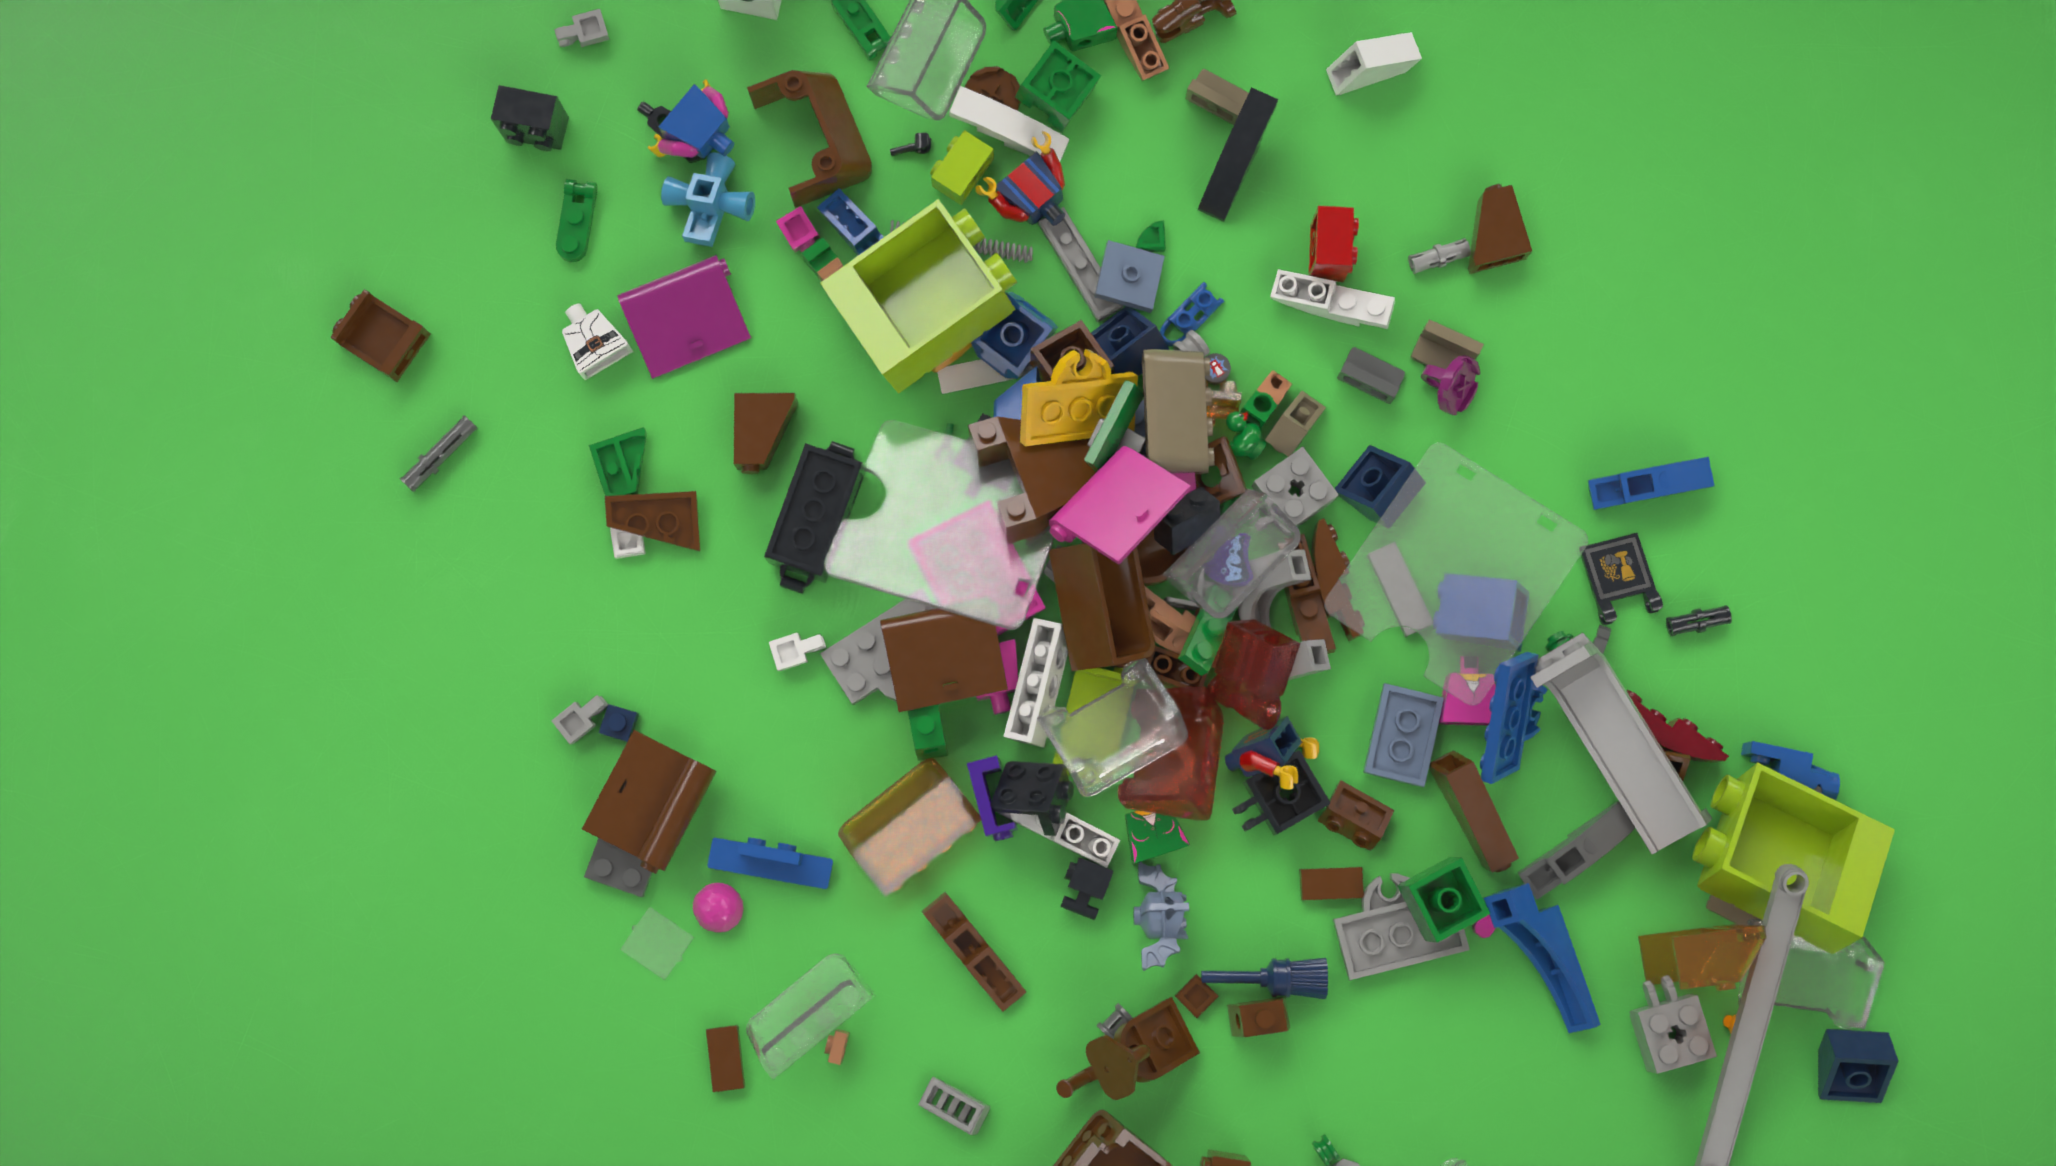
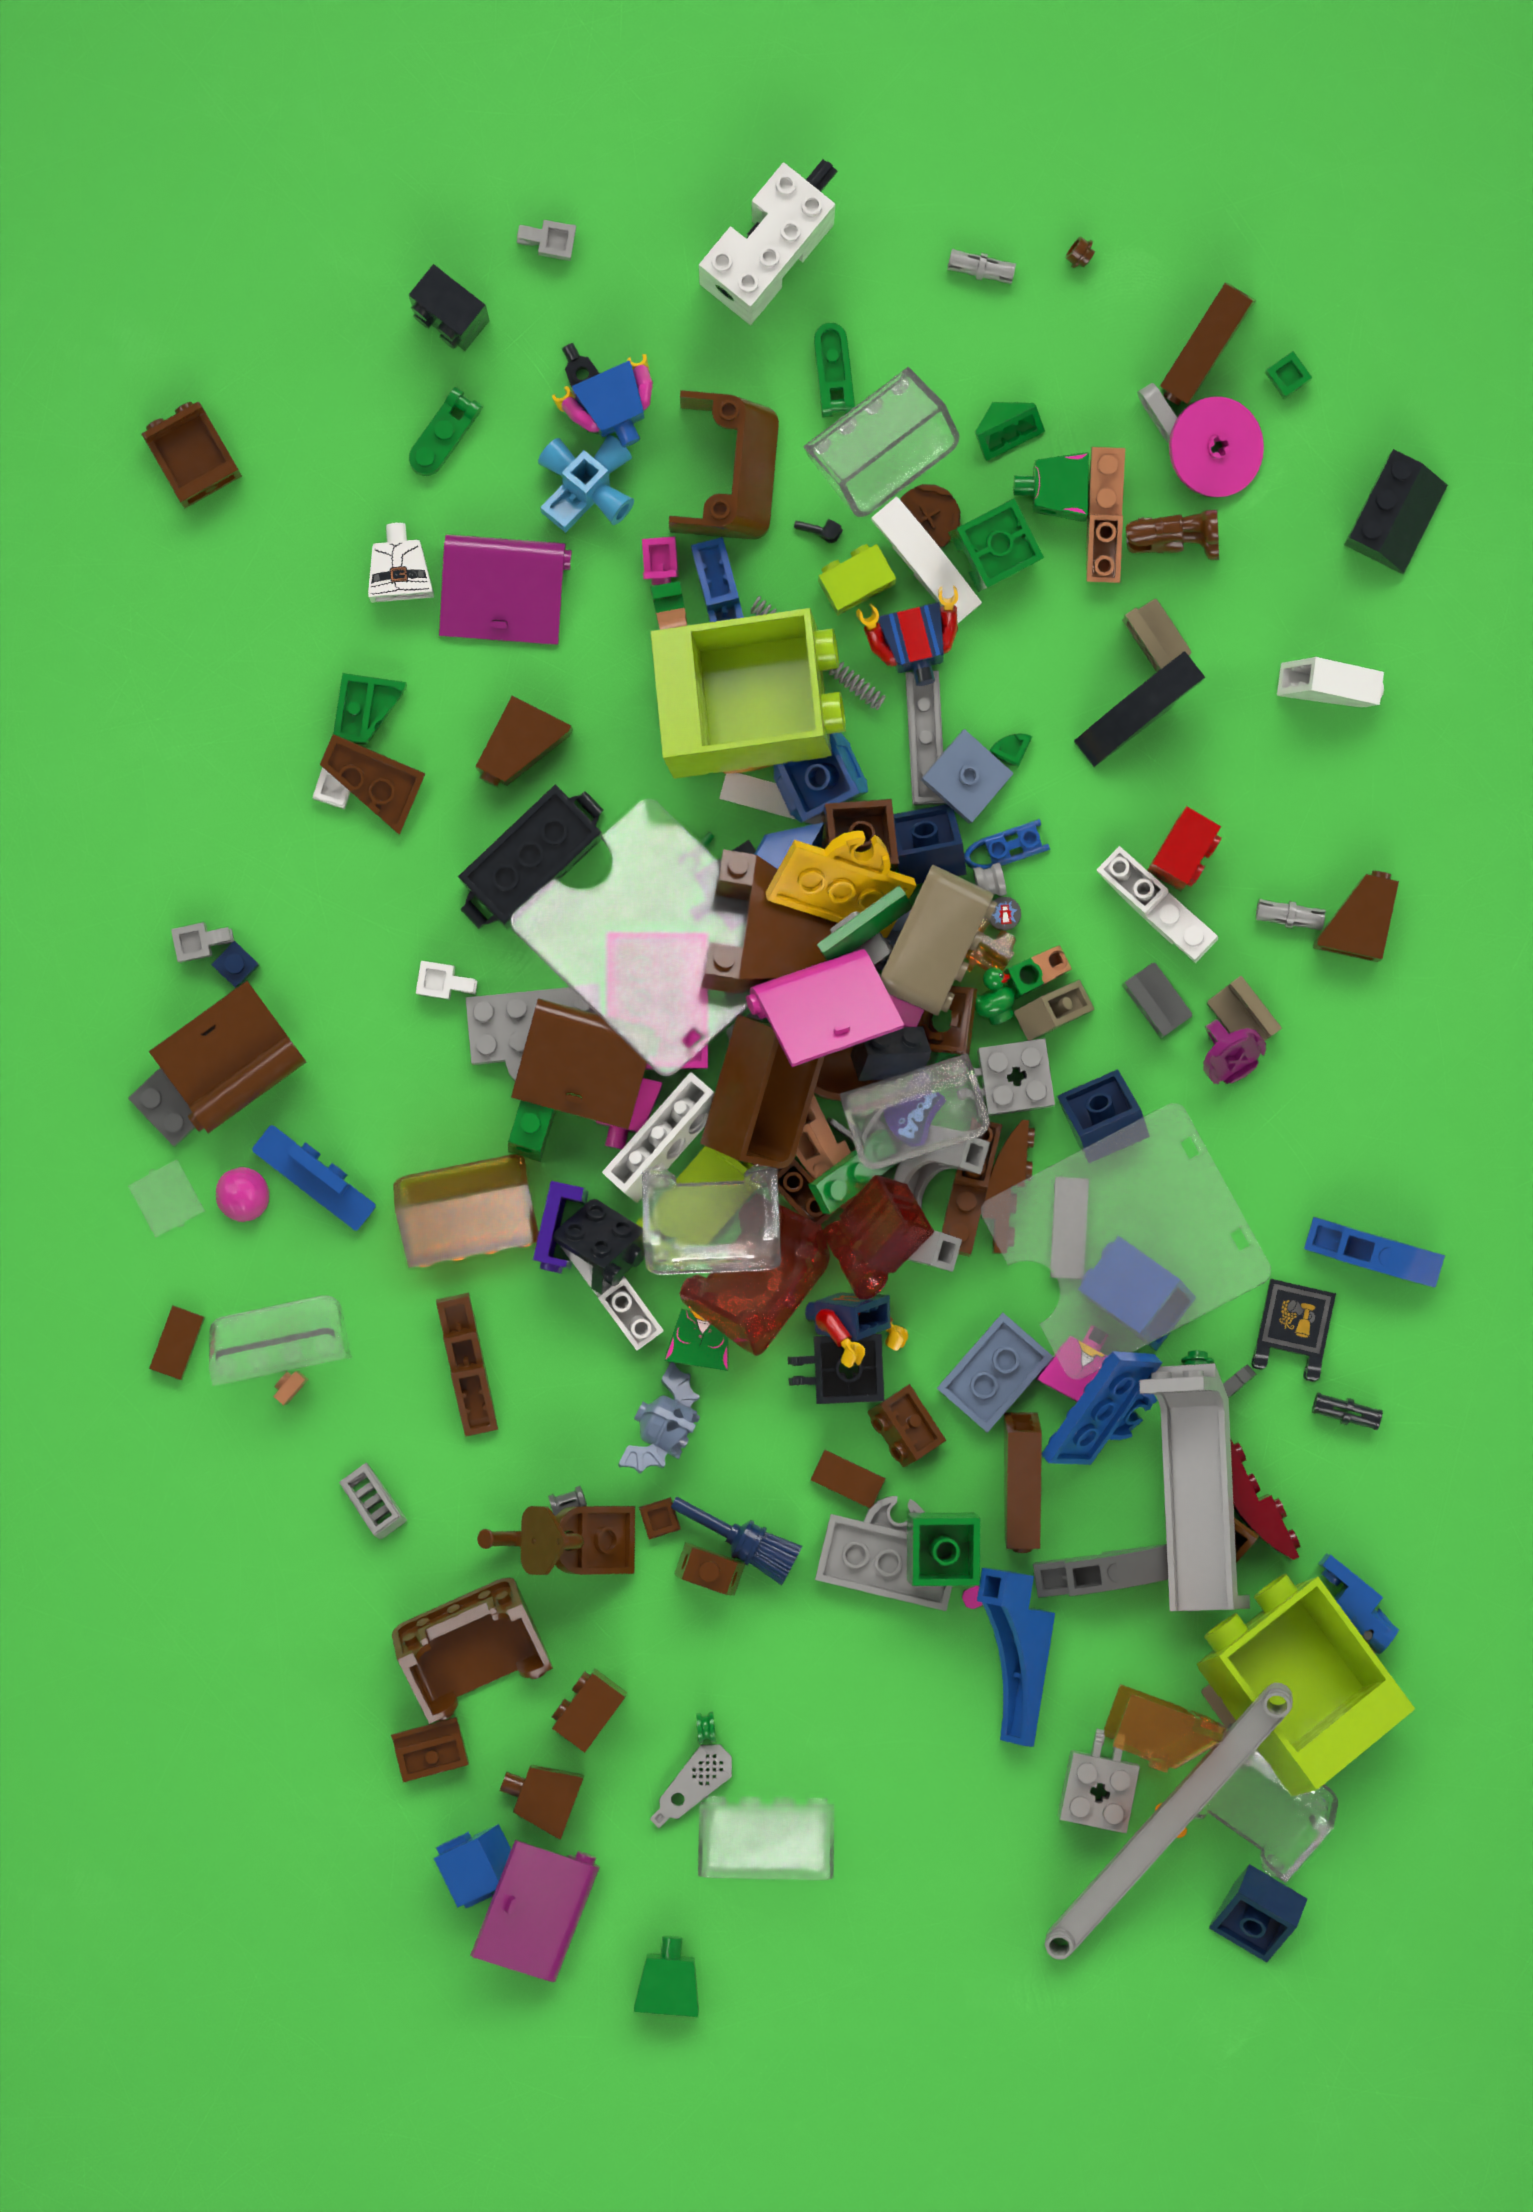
camera: 25 degrees right, 5 degrees up
dark grey pin [400,415,478,492] -> none
black brick [1060,858,1114,920] -> none

